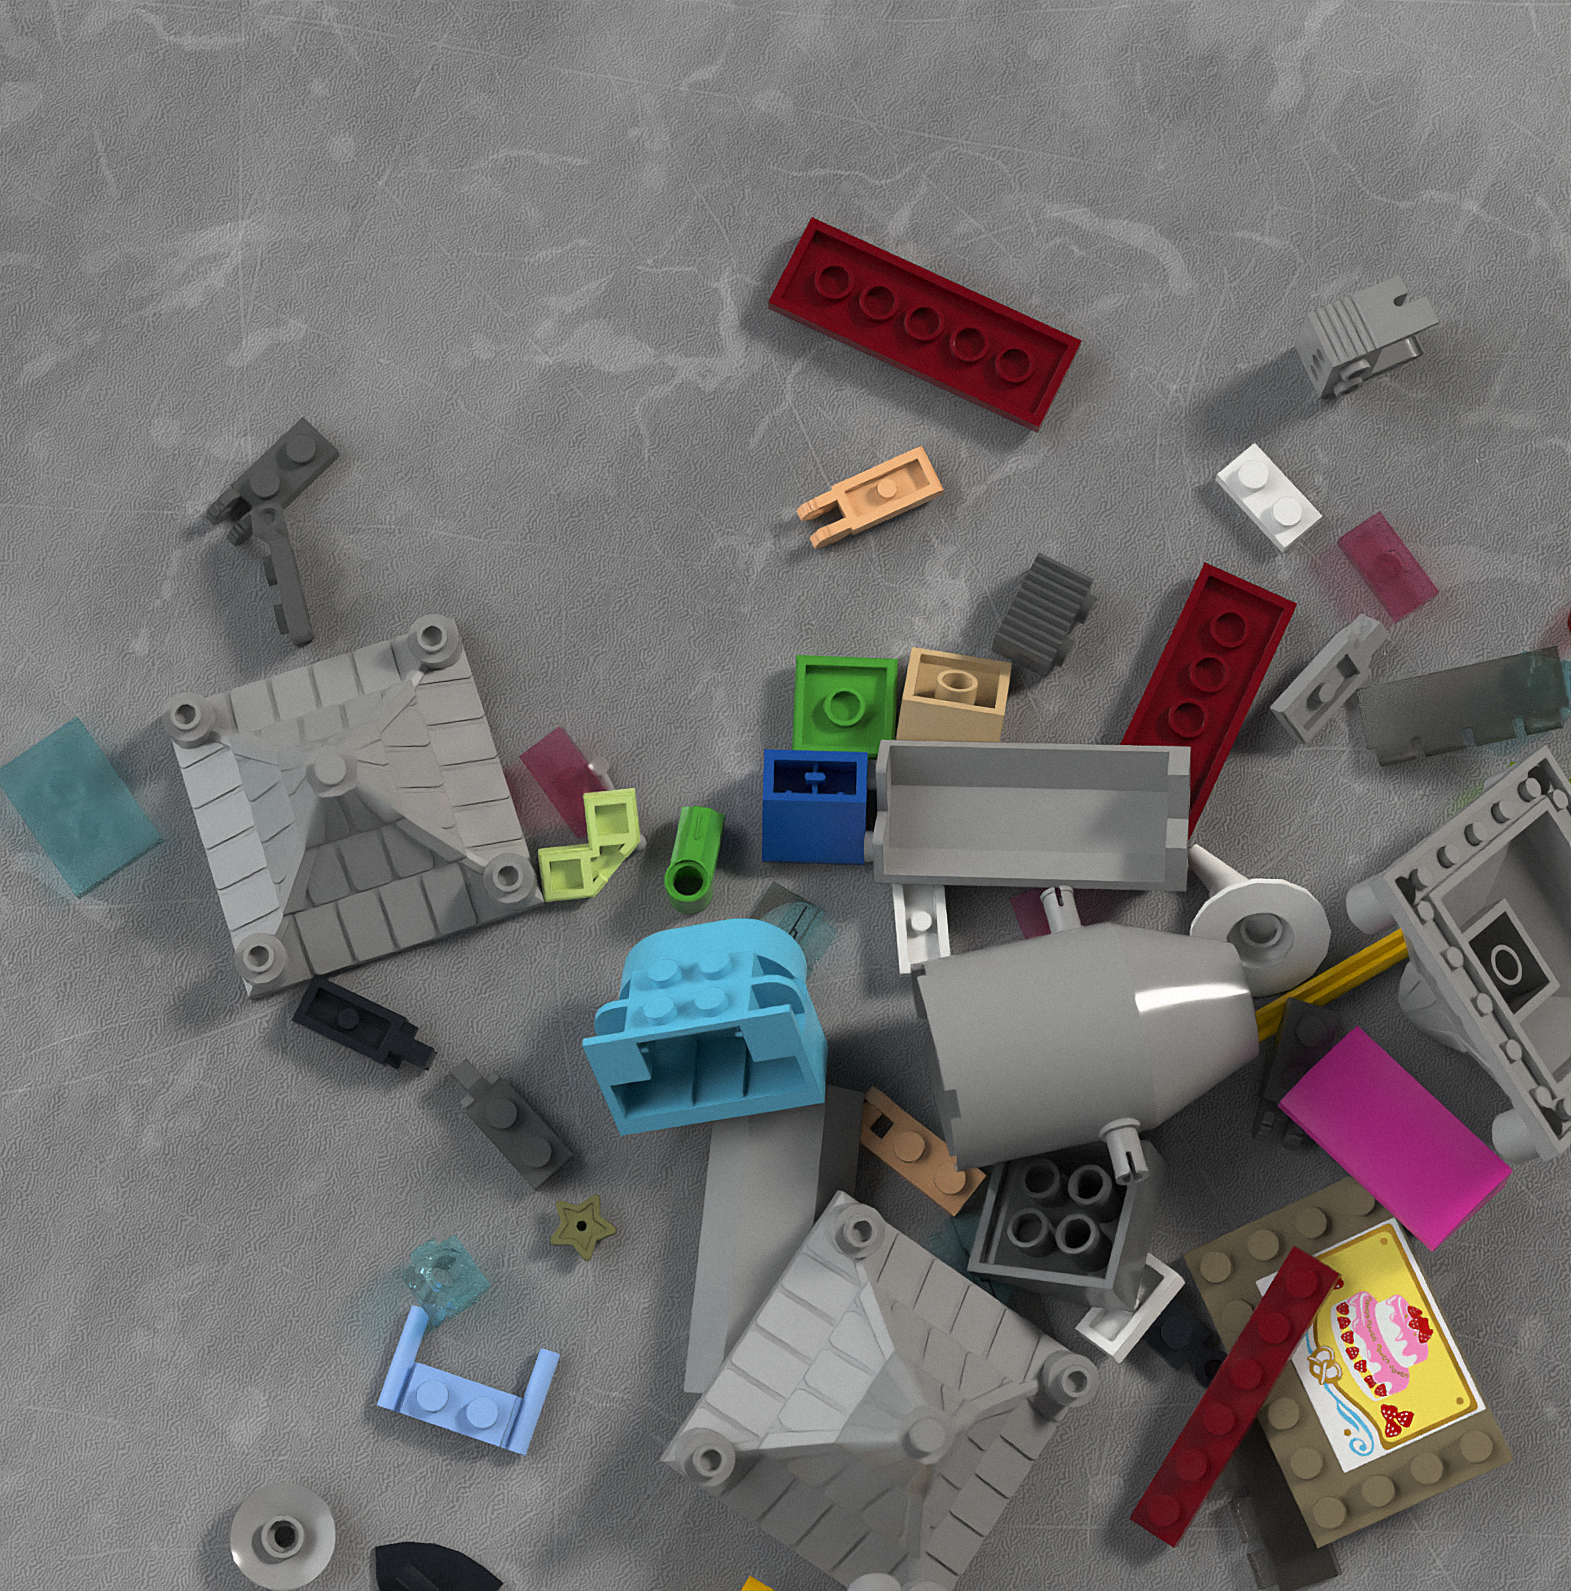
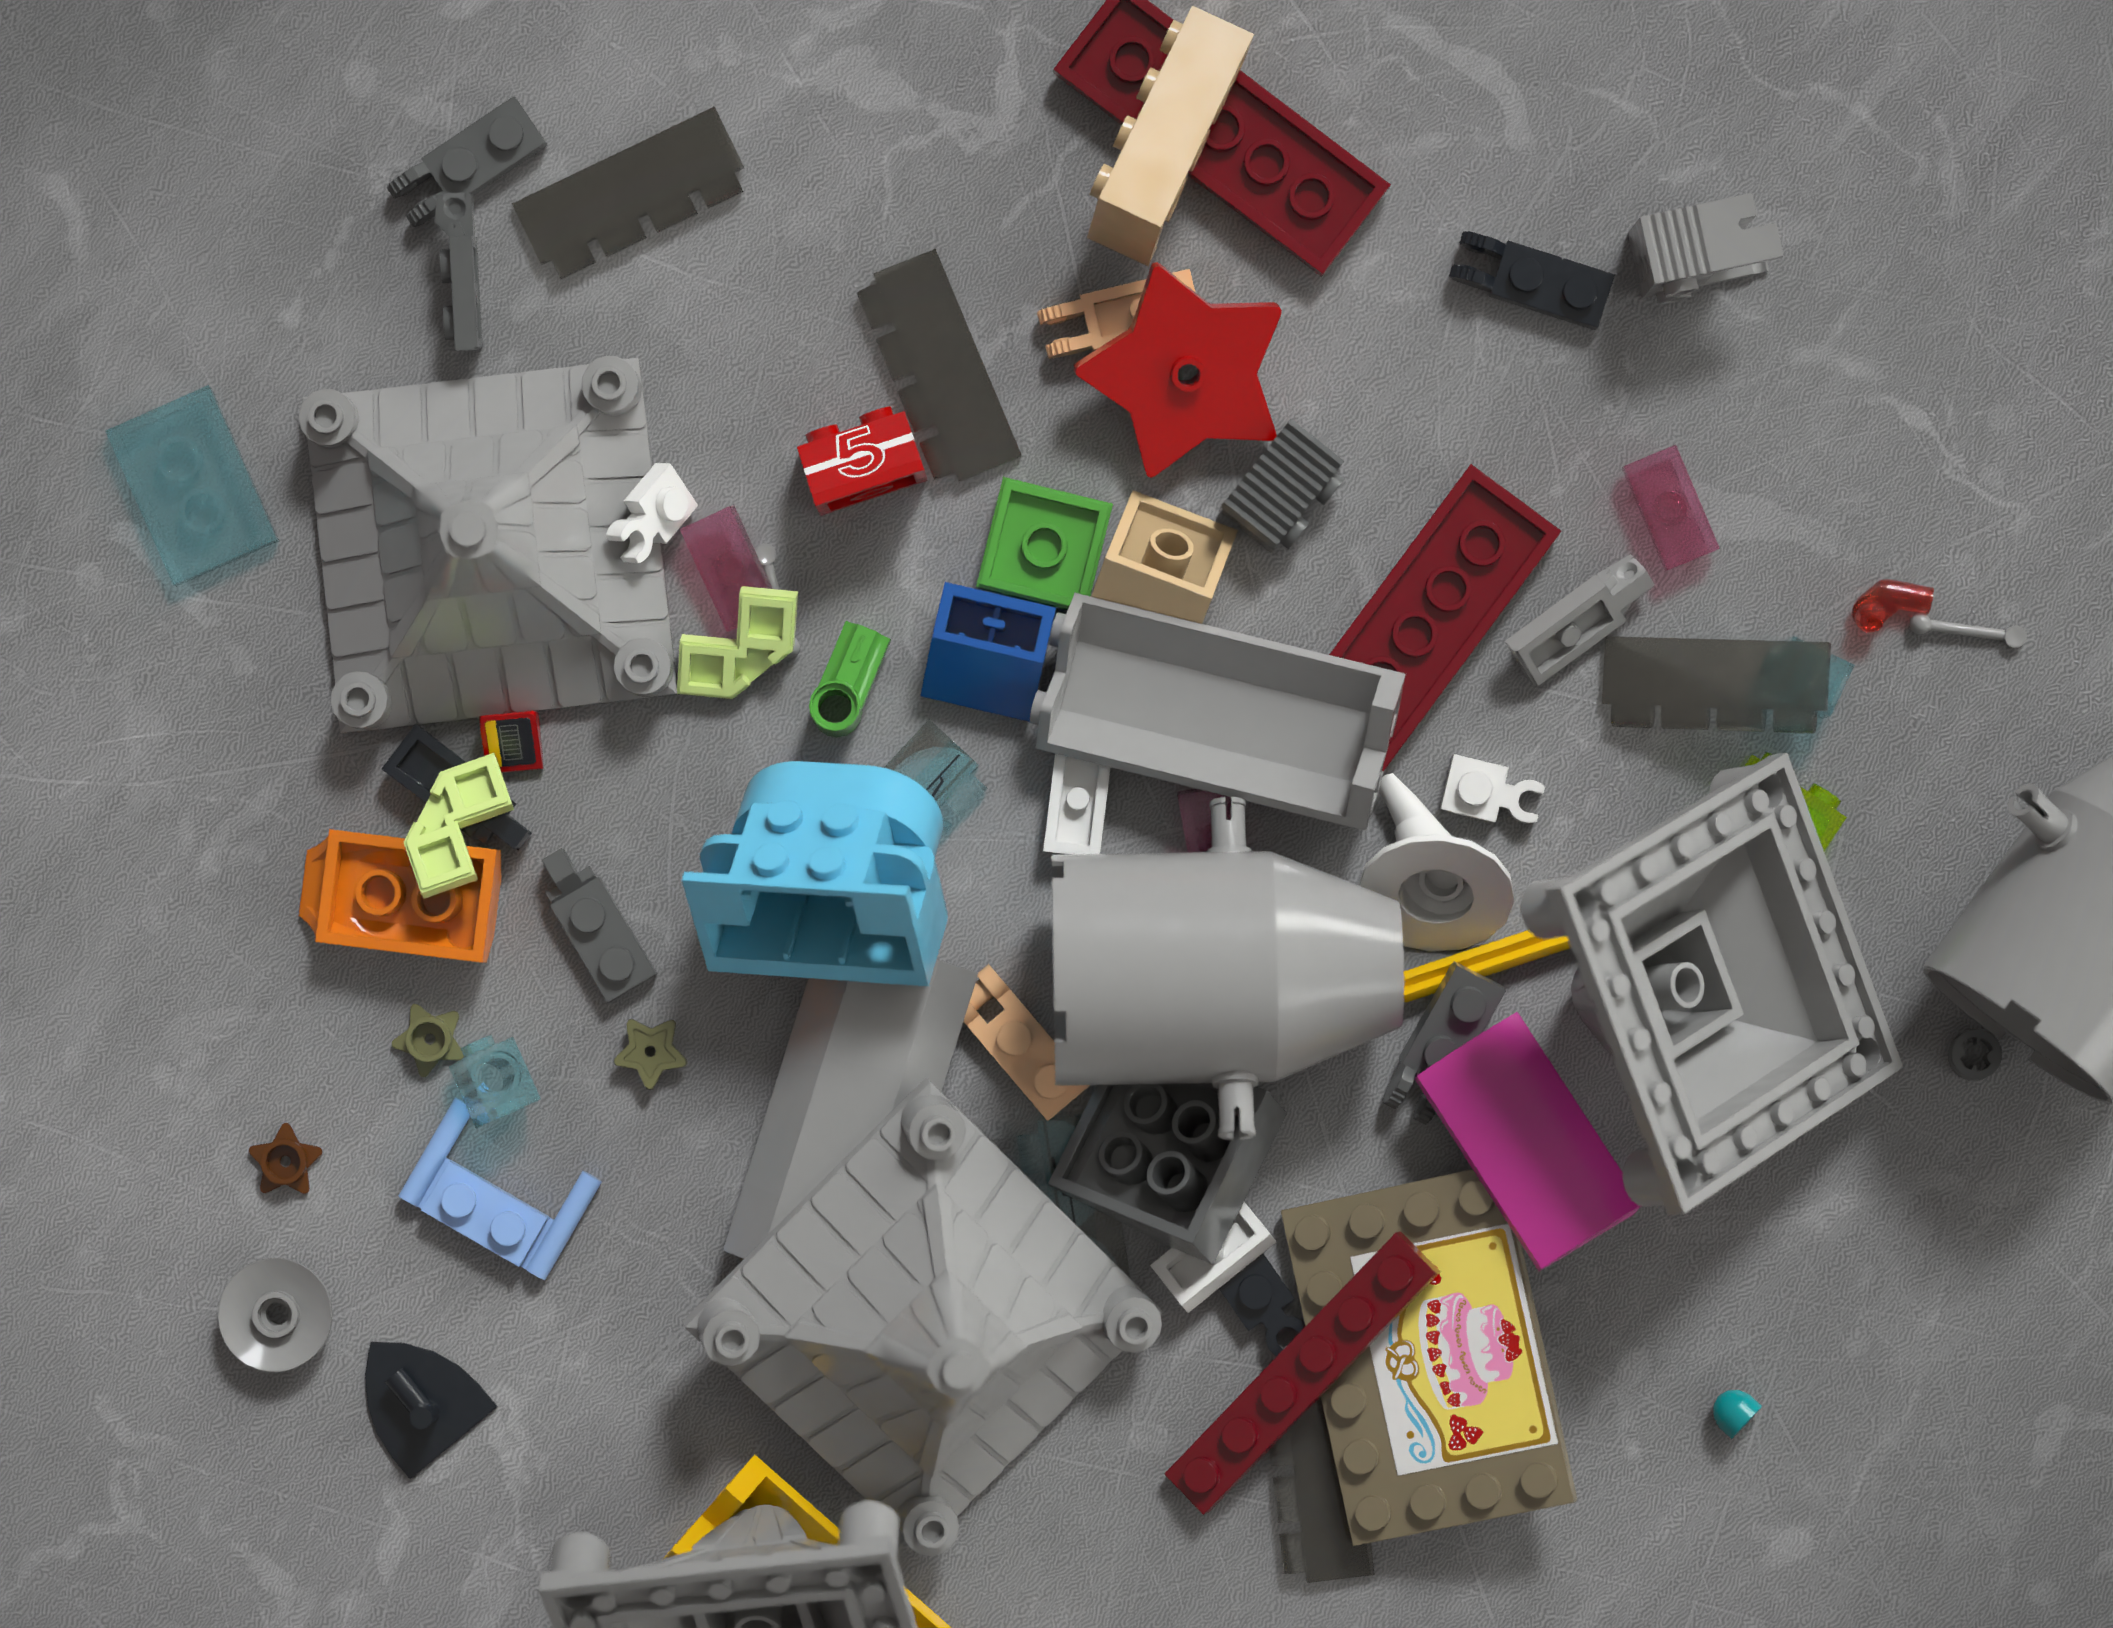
camera: 10 degrees right, 10 degrees up
white plate [1215,443,1322,553] -> none
none -> reddish brown plate [249,1123,322,1194]
none -> orange slope [299,829,501,963]
none -> olive plate [392,1004,464,1077]
none -> yellowish green tile [404,753,514,899]
none -> slope [479,711,544,773]
none -> clear smoke windscreen [512,106,744,279]
none -> white plate [606,463,698,563]
none -> red slope [797,406,927,516]
none -> clear smoke windscreen [856,249,1022,482]
none -> red plate [1074,262,1282,478]
none -> tan wedge [1087,6,1254,266]
none -> white plate [1439,754,1545,823]
none -> black hinge [1449,231,1615,330]

